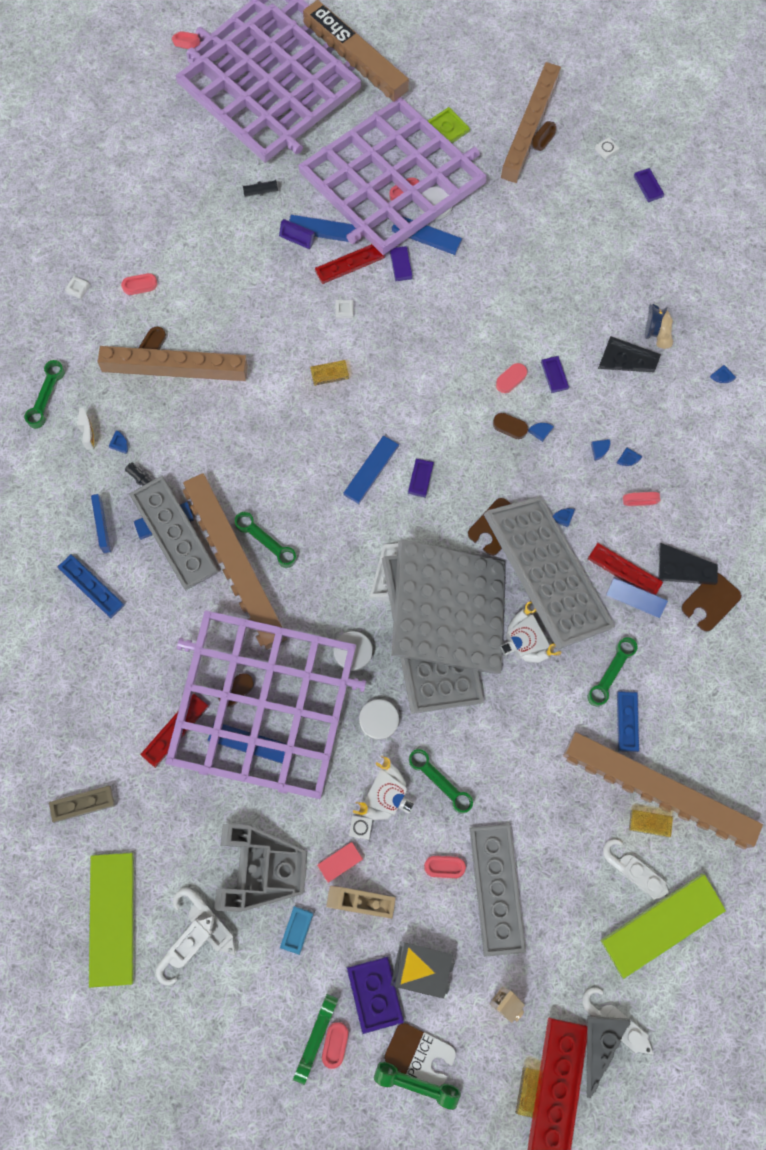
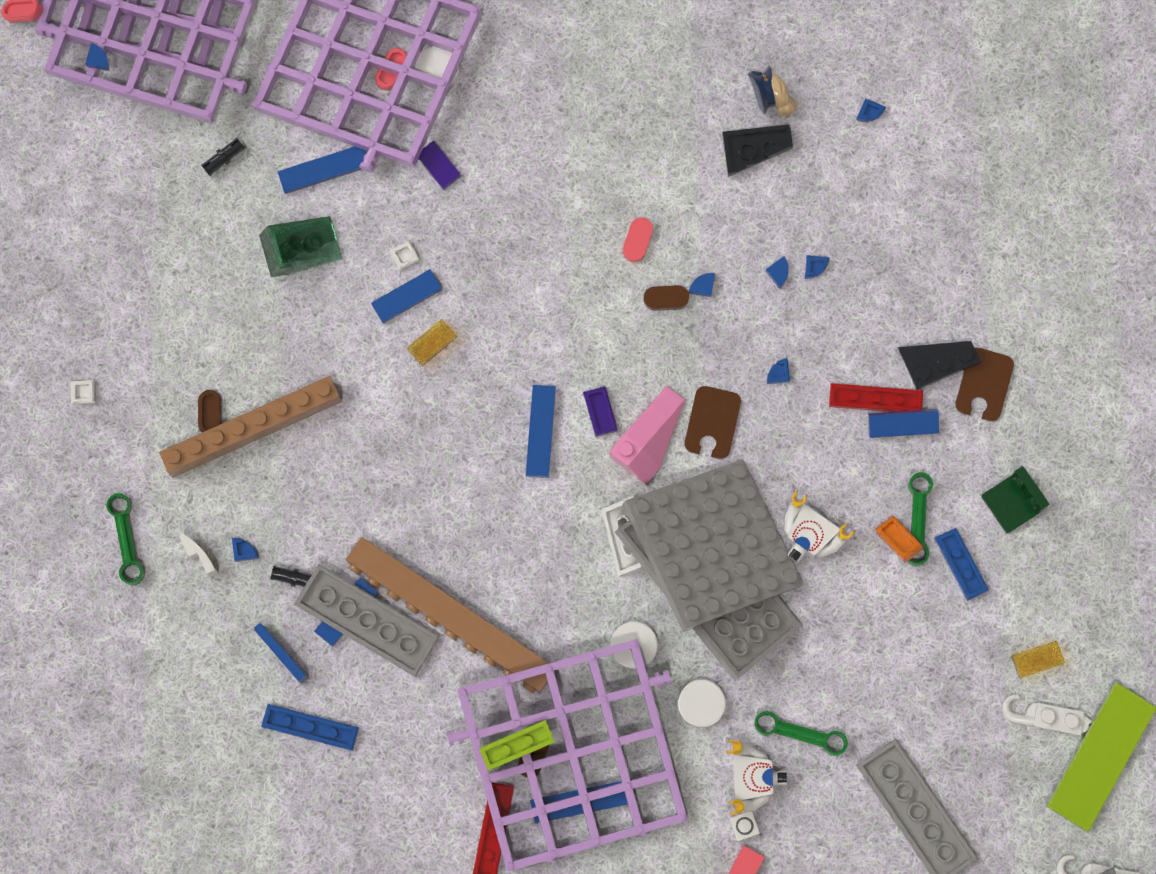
camera: 20 degrees left, 5 degrees up
coral tile [121,273,157,295] -> none
green piece [235,512,296,568] -> none
dark purple tile [279,219,315,250] -> none
red tile [314,244,385,284] -> none
blue tile [392,216,462,255] -> none
coral tile [424,856,466,878] -> none
light grey plate [484,497,615,650] -> none
dark purple tile [541,356,569,393] -> none
medium nougat brick [563,732,763,849] -> none
coral tile [623,492,661,506] -> none
none -> blue tile [85,43,109,71]
none -> clear green slope [259,216,342,278]
none -> blue tile [371,269,442,324]
none -> lime plate [479,720,555,771]
none -> bright pink wedge [609,386,685,485]
none -> orange tile [875,516,923,563]
none -> dark green bracket [981,466,1050,534]

